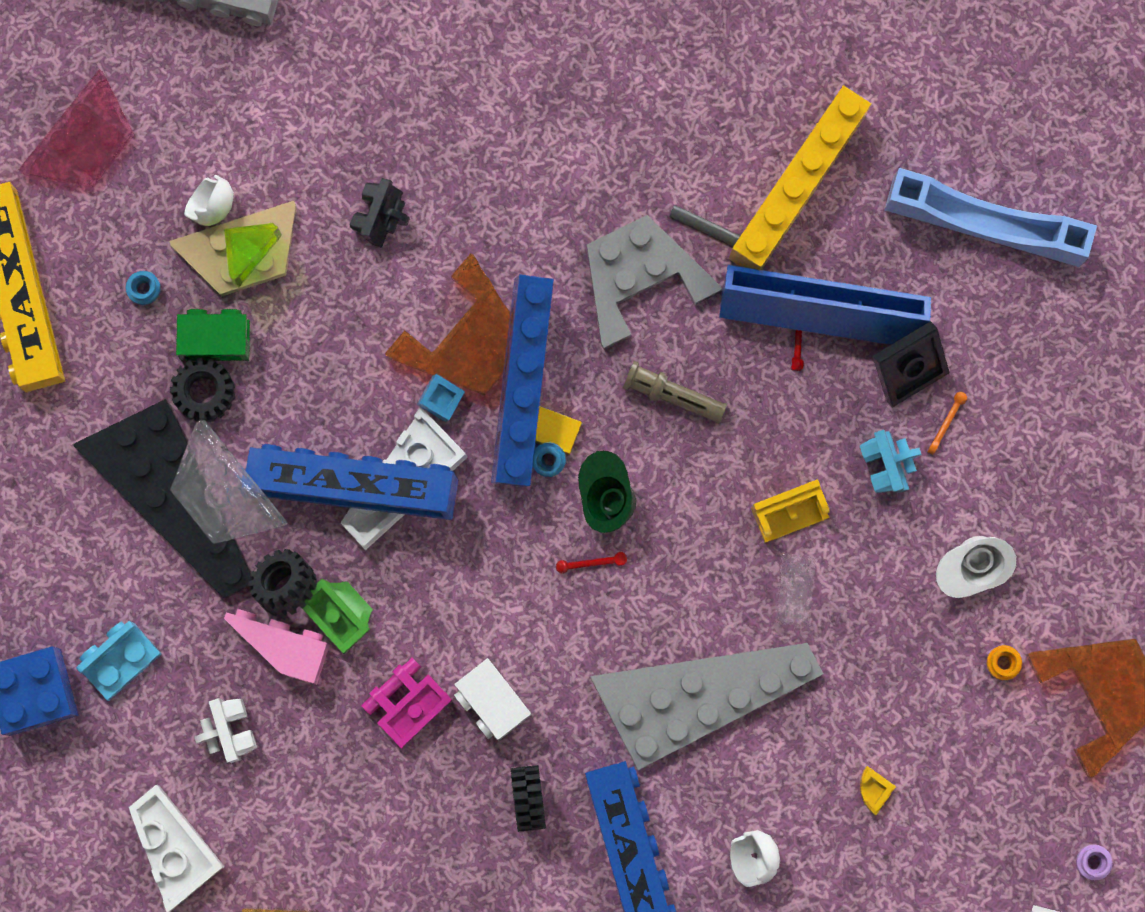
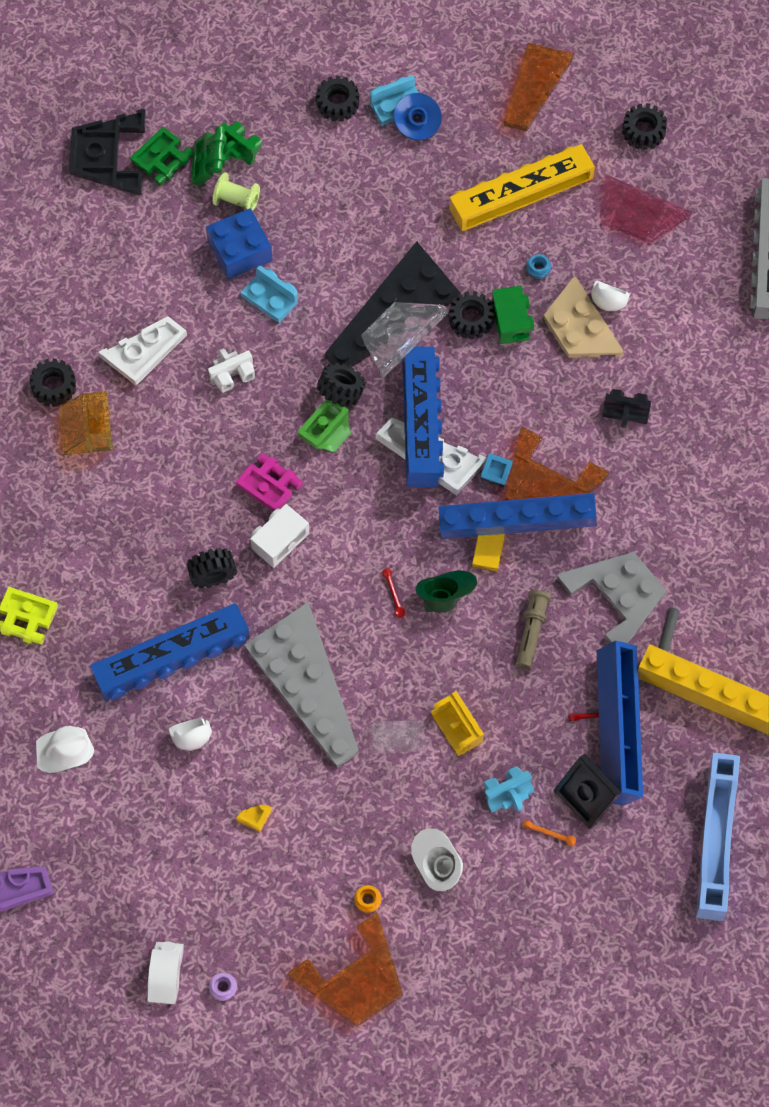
camera: 85 degrees right, 15 degrees down
clear neon green slope [224,223,282,288] -> none
bright pink slope [224,609,330,685] -> none
dark azure plate [533,442,566,477] -> none

